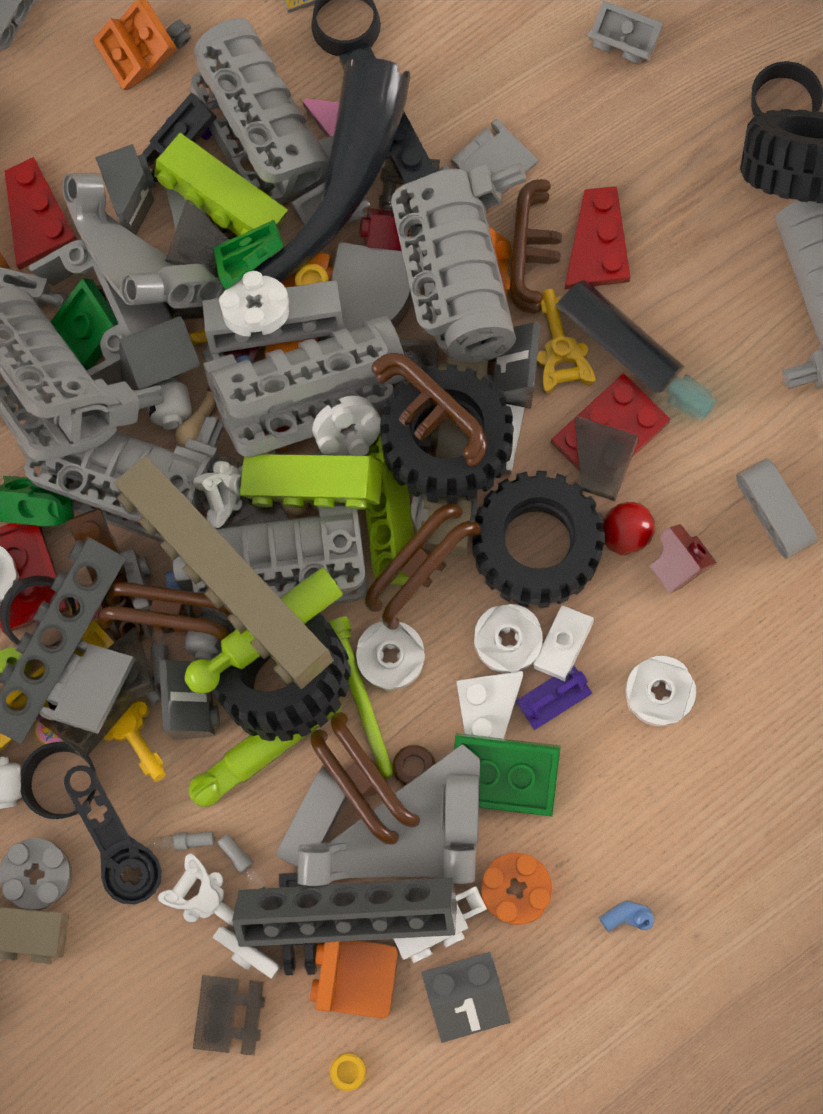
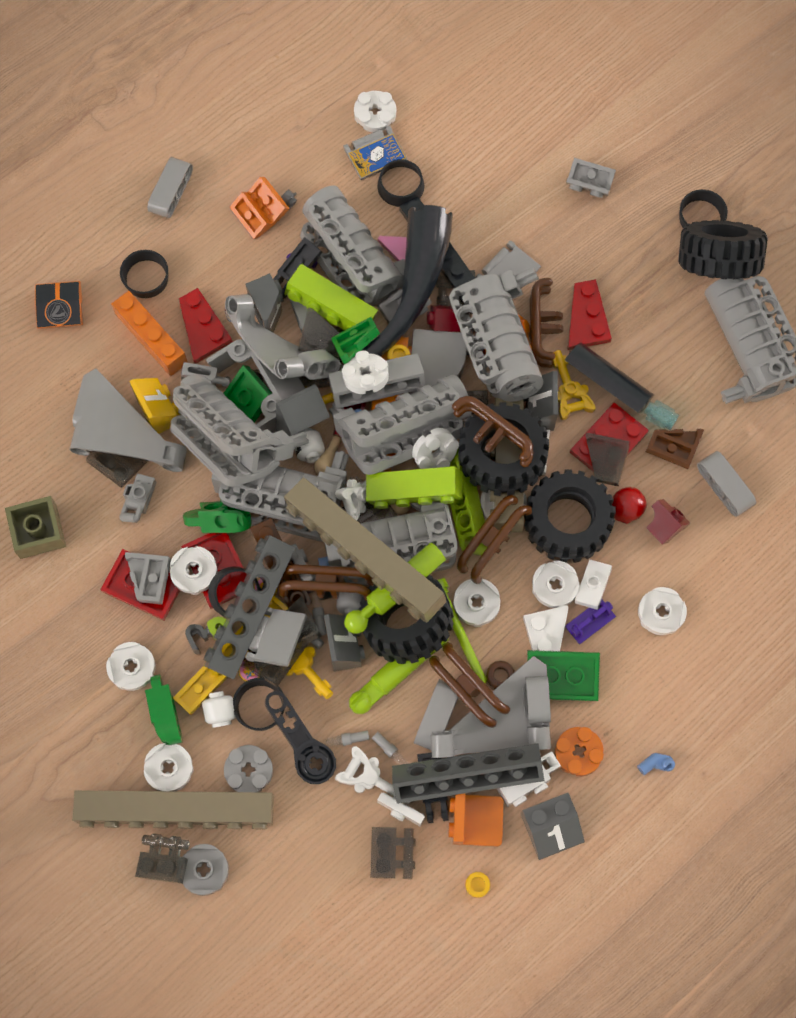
camera: 10 degrees left, 5 degrees down
none -> reddish brown wing [645,429,704,469]

